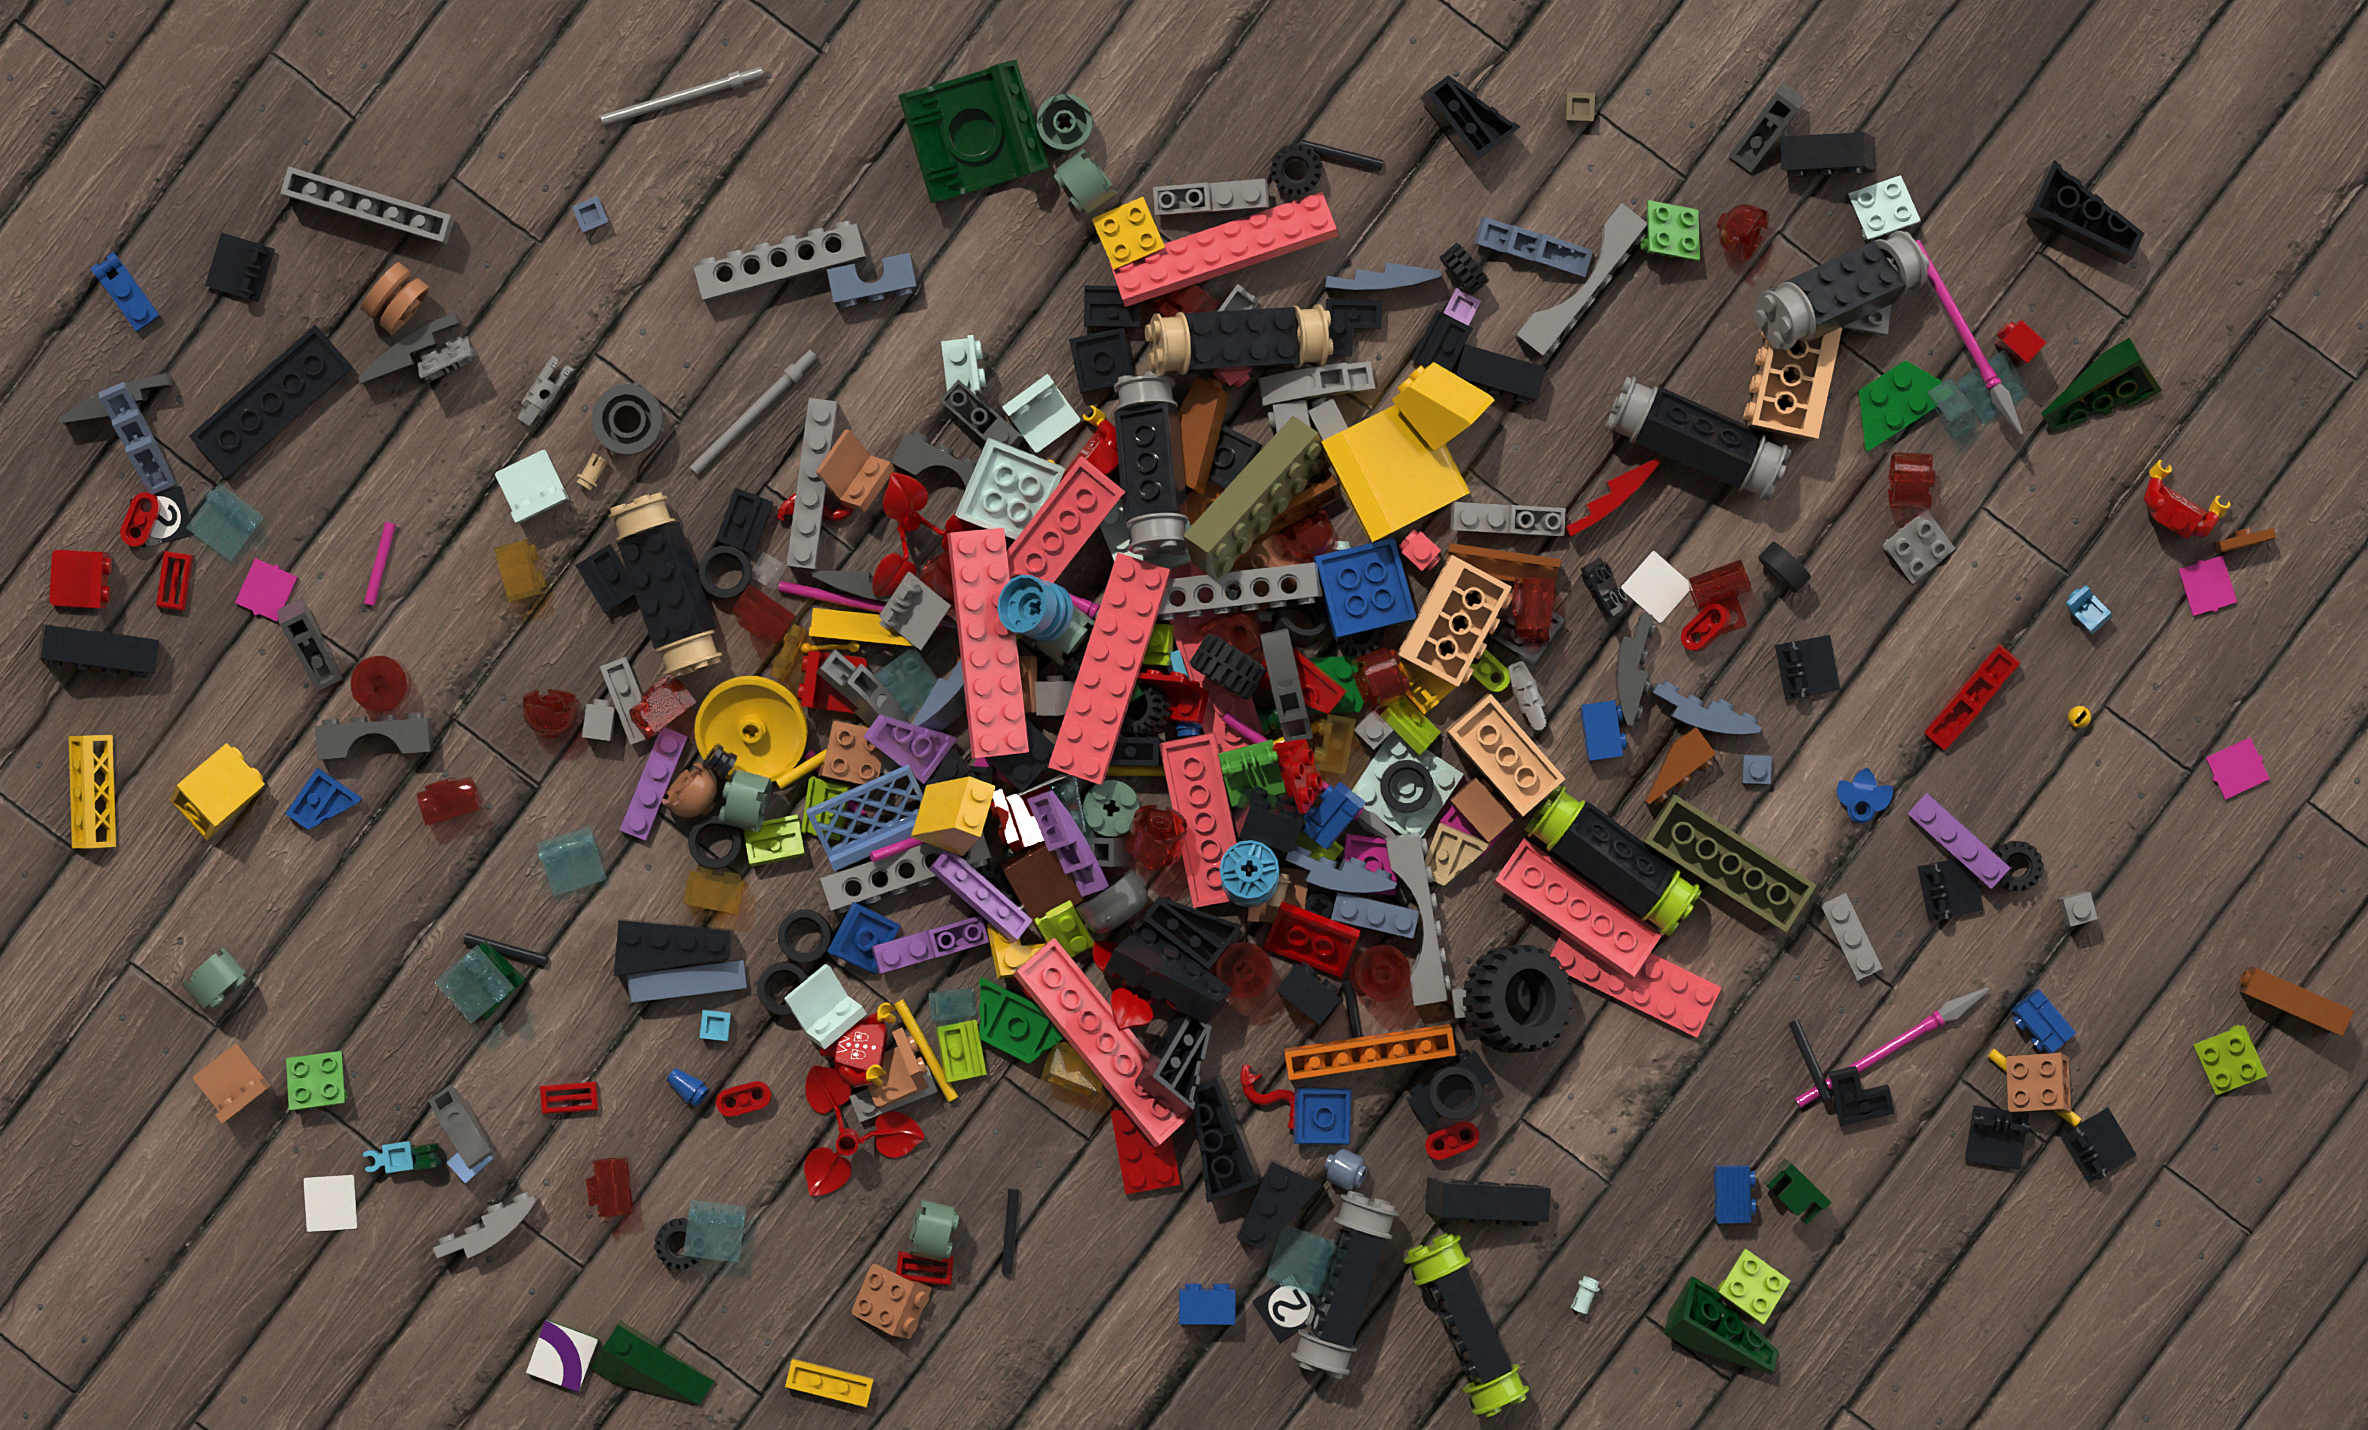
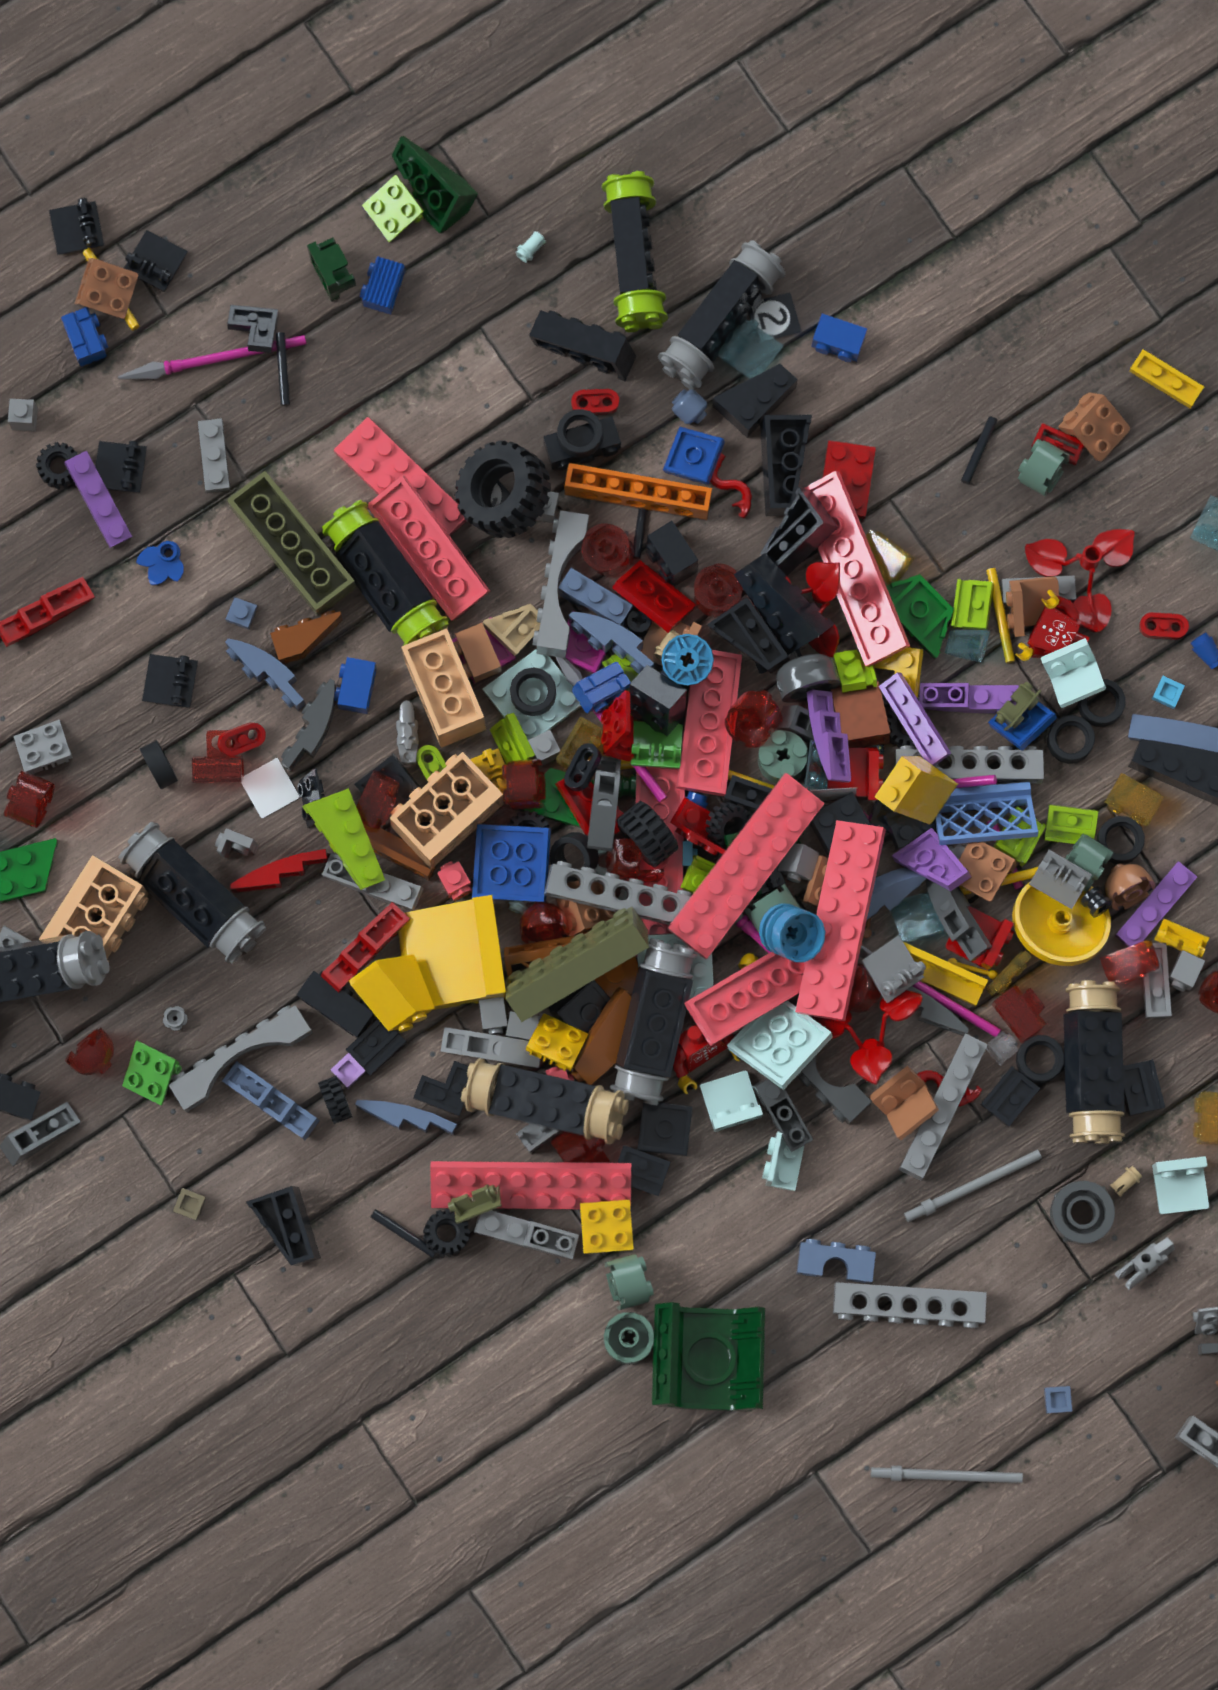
camera: 160 degrees left, 10 degrees down
none -> light grey plate [163,1006,188,1031]
none -> light grey bracket [215,828,259,859]
none -> lime wing [302,788,385,890]
none -> red slope [321,902,410,993]
none -> olive hinge [448,1184,501,1224]
none -> yellow hinge [526,1013,588,1071]
none -> black plate [564,743,602,791]
none -> yellow hinge [738,953,759,969]
none -> olive hinge [995,682,1041,731]
none -> light grey hinge [1029,849,1092,909]
none -> yellow hinge [1154,919,1209,958]

